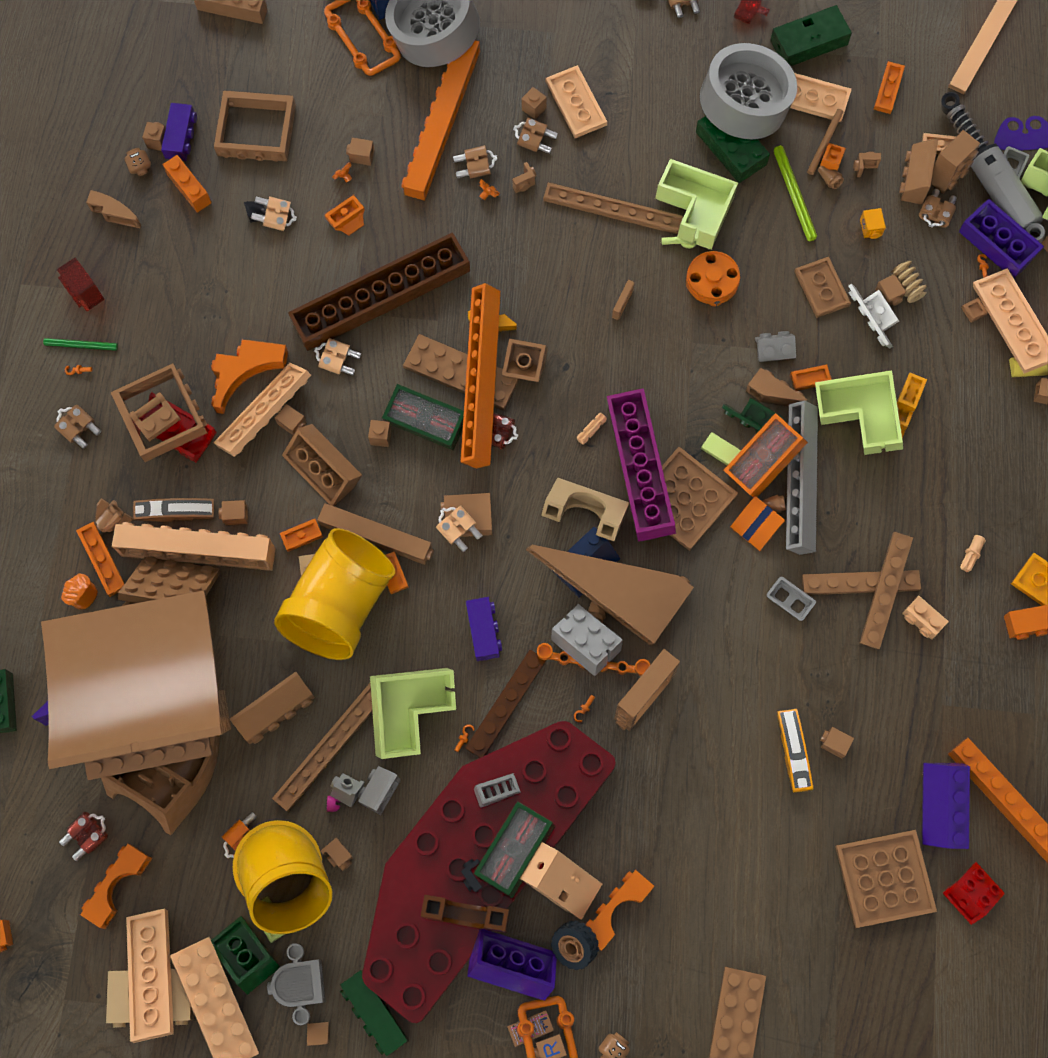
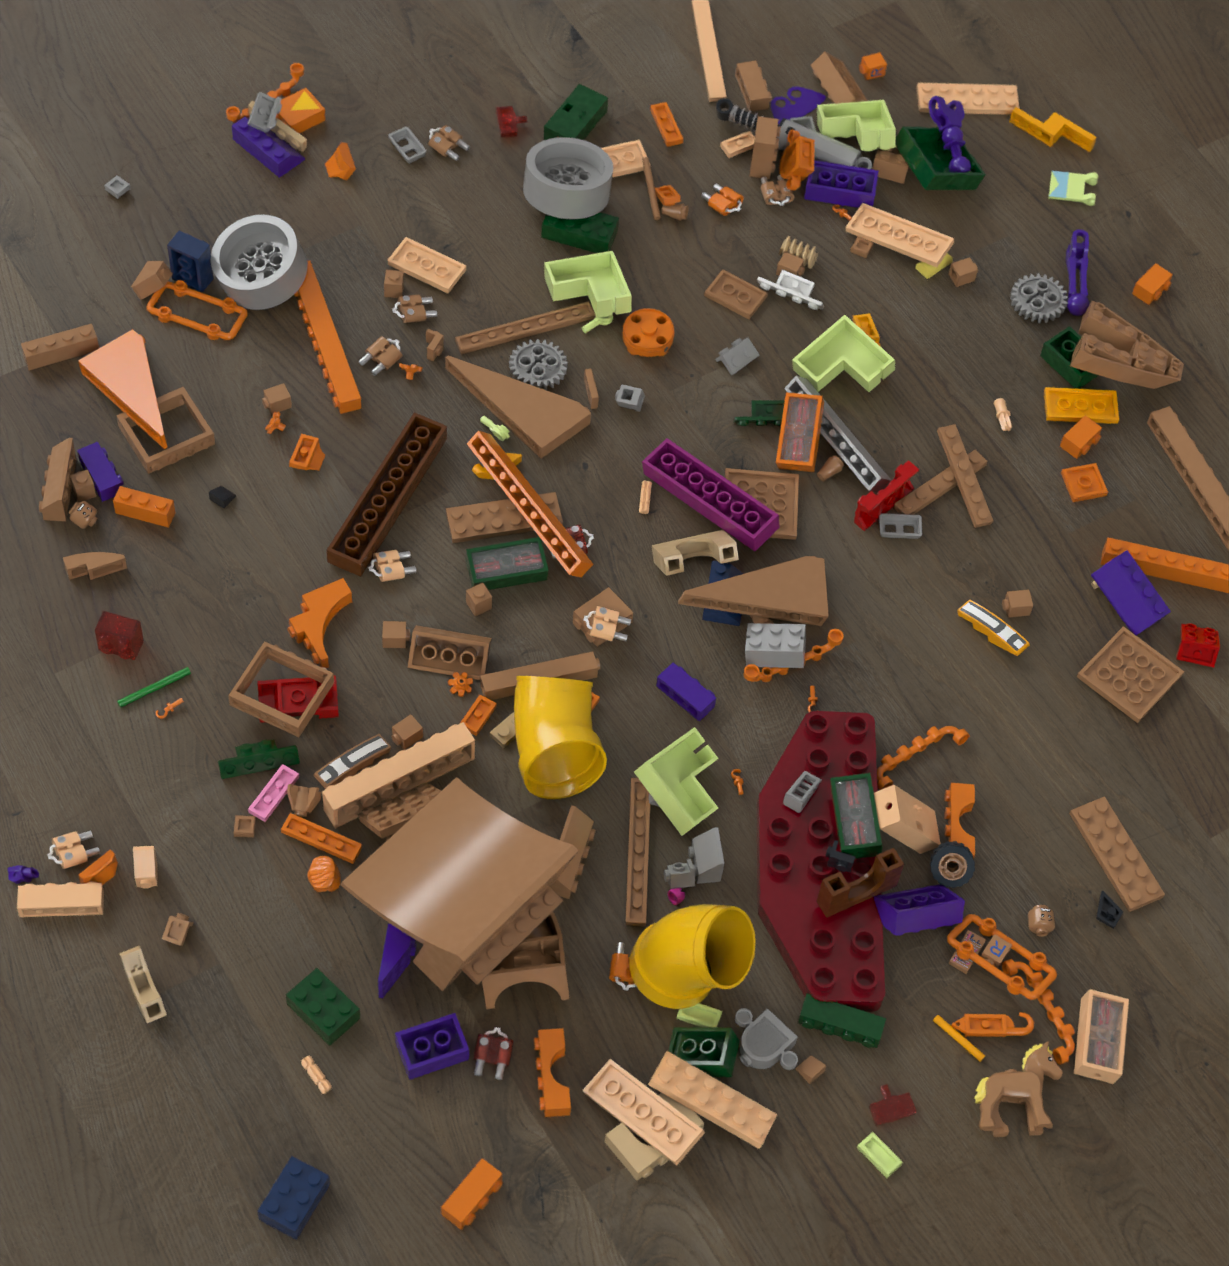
camera: 45 degrees left, 15 degrees down
medium nougat piece [54,405,101,449] -> none
medium nougat plate [129,392,181,442] -> none
light nougat plate [214,363,311,457] -> none
light nougat piece [251,196,297,231] -> none
reddish brown plate [465,650,546,758] -> none
medium nougat slope [502,339,548,382] -> none
medium nougat window [614,649,680,731] -> none
yellowish green tile [701,432,741,465] -> none
orange slope [730,496,785,551] -> none
medium nougat slope [746,368,807,406] -> none
lime axle [773,145,817,242] -> none
orange tile [790,365,831,391] -> none
medium nougat bracket [853,152,881,177] -> none
light orange brick [860,208,886,239] -> none
medium nougat slope [899,138,938,204] -> none
light nougat bracket [902,596,949,639] -> none
none -> medium nougat slope [39,438,77,521]
none -> slope [78,329,167,449]
none -> dark green bracket [218,739,300,779]
none -> medium nougat tile [234,815,256,838]
none -> bright pink plate [248,764,299,822]
none -> dark purple brick [395,1013,469,1080]
none -> medium nougat slope [445,355,591,458]
none -> orange plant [448,672,473,697]
none -> yellowish green plate [480,416,510,441]
none -> light grey gear [509,339,568,390]
none -> light grey brick [615,384,645,412]
none -> orange piece [702,184,744,216]
none -> medium nougat brick [735,61,772,112]
none -> orange piece [779,129,815,191]
none -> red piece [854,460,920,531]
none -> orange bar [877,726,970,790]
none -> orange tile [1061,463,1108,502]

